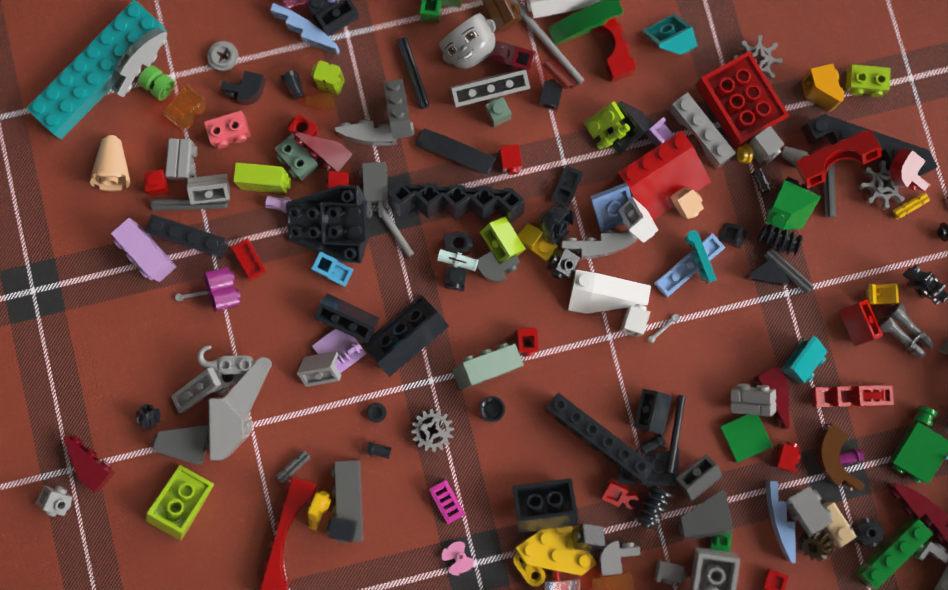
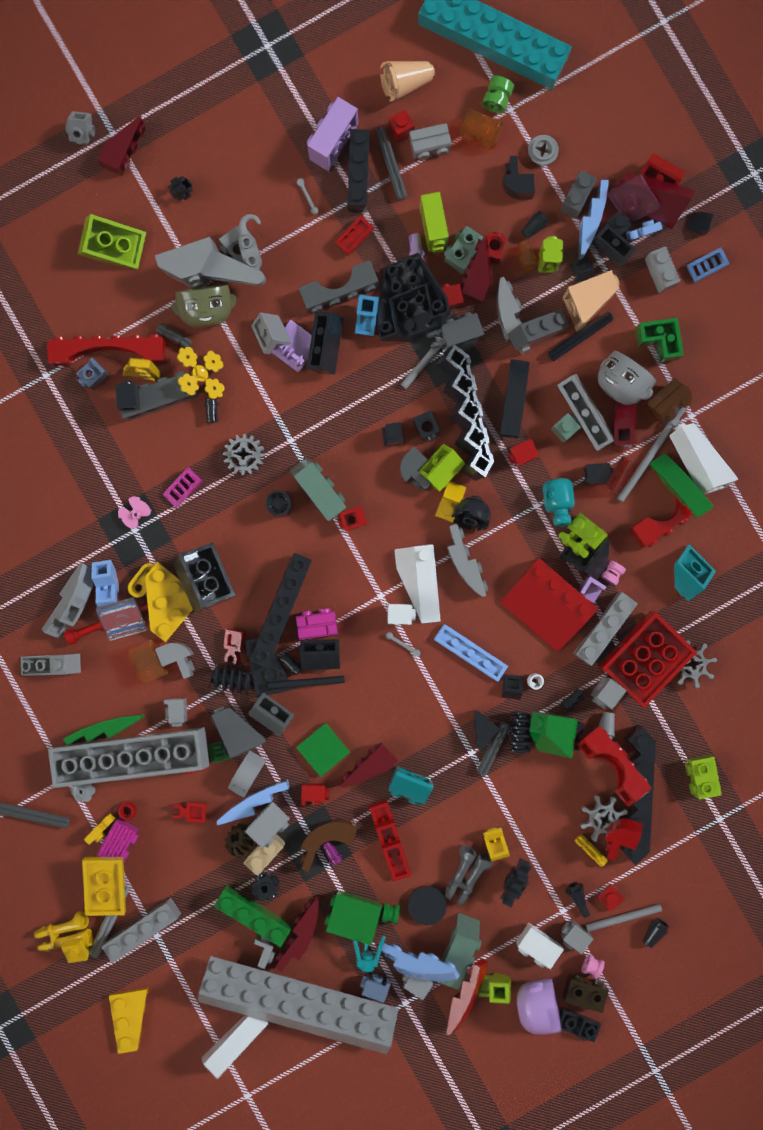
camera: 75 degrees right, 5 degrees up
light grey slope [111,27,168,97] -> none
dark grey slope [152,425,210,465] -> none
light grey plate [171,367,221,413] -> none
light grey brick [187,174,230,205] -> none
magenta brick [203,267,241,313] -> none
coral brick [204,111,251,149] -> none
black slope [362,294,449,377] -> none
black tile [367,403,387,423] -> none
light aqua pin [437,249,478,272] -> none
black brick [546,248,580,280] -> none
black slope [551,165,584,208] -> none
brick [572,524,605,552] -> none
medium blue plate [590,183,632,232] -> none
white brick [618,197,658,243] -> none
light nougat brick [670,186,704,219] -> none
teal plate [684,230,717,285] -> none
light grey brick [731,384,776,416] -> none
yellow plate [737,144,754,164] -> none
light orange slope [801,64,844,112] -> none
dark grey axle [823,164,836,218] -> none
red brick [839,299,883,347] -> none
none -> sand blue brick [76,358,109,390]
none -> olive piece [172,284,236,328]
none -> yellow plant [177,347,225,399]
none -> light grey brick [228,751,266,797]
none -> dark pink brick [296,608,338,640]
none -> dark grey arch [299,260,378,314]
none -> black tile [408,885,447,925]
none -> white hinge [527,673,544,690]
none -> teal piece [542,478,575,527]
none -> dark grey brick [560,171,597,219]
none -> light nougat slope [563,270,619,332]
none -> black slope [570,257,595,284]
none -> bright pink wheel [600,560,626,586]

